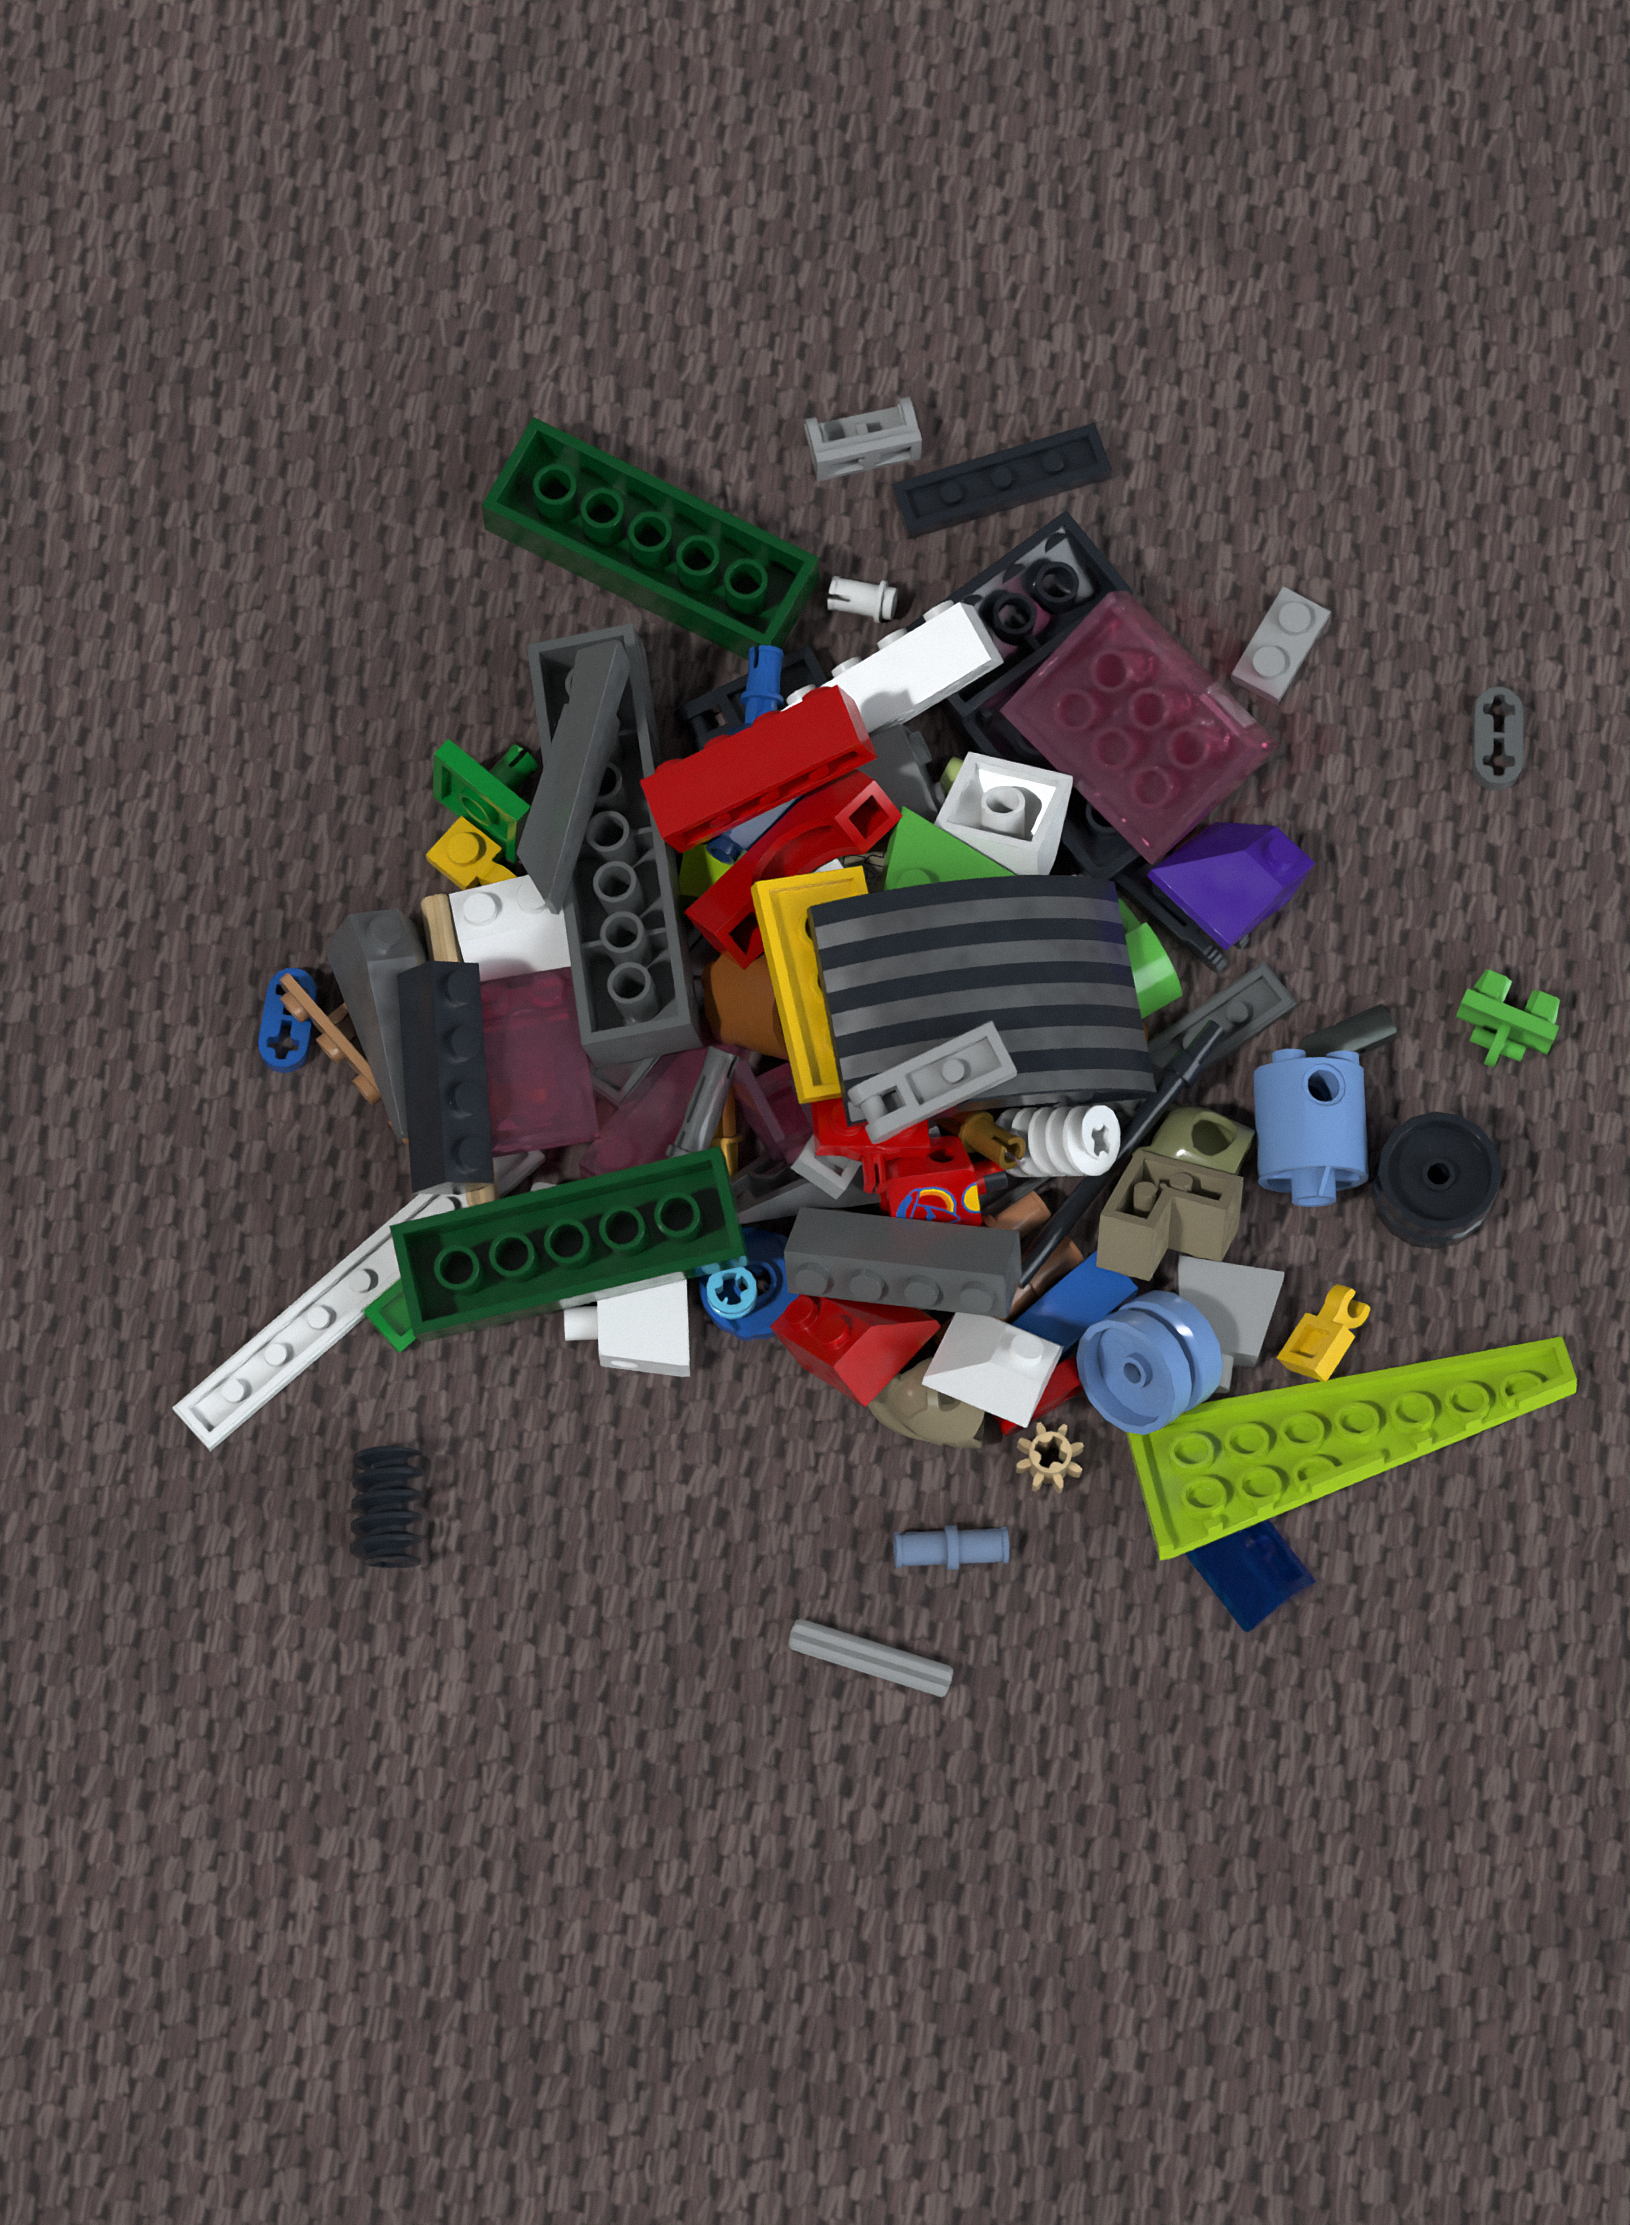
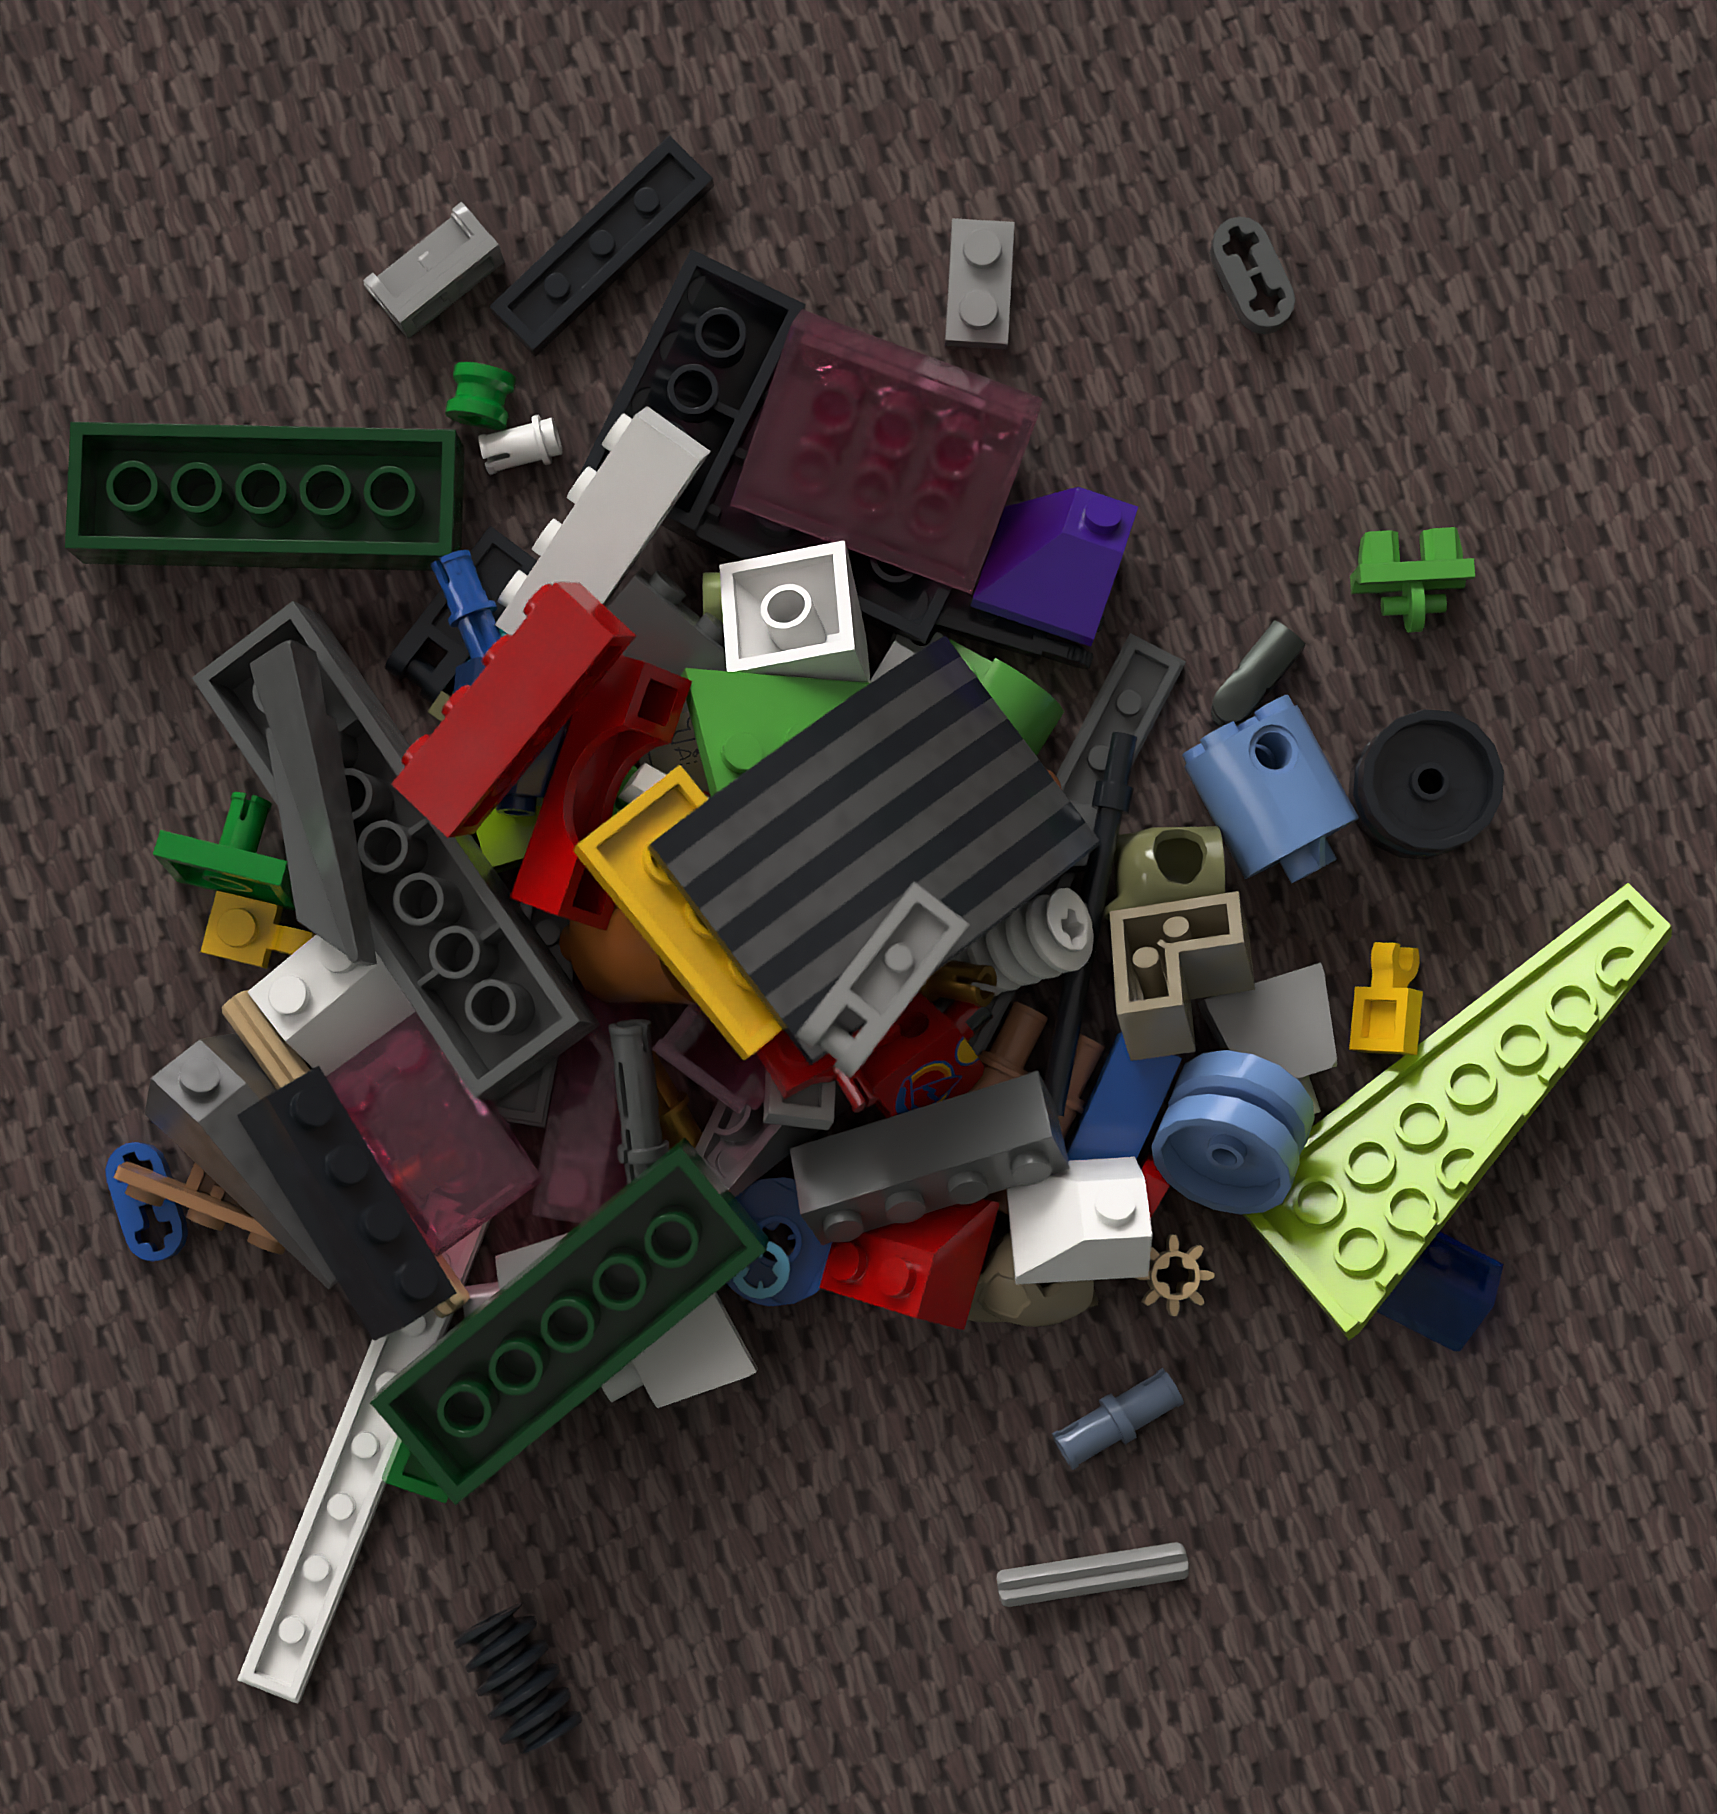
camera: 30 degrees left, 10 degrees up
none -> green wheel [445,362,517,430]

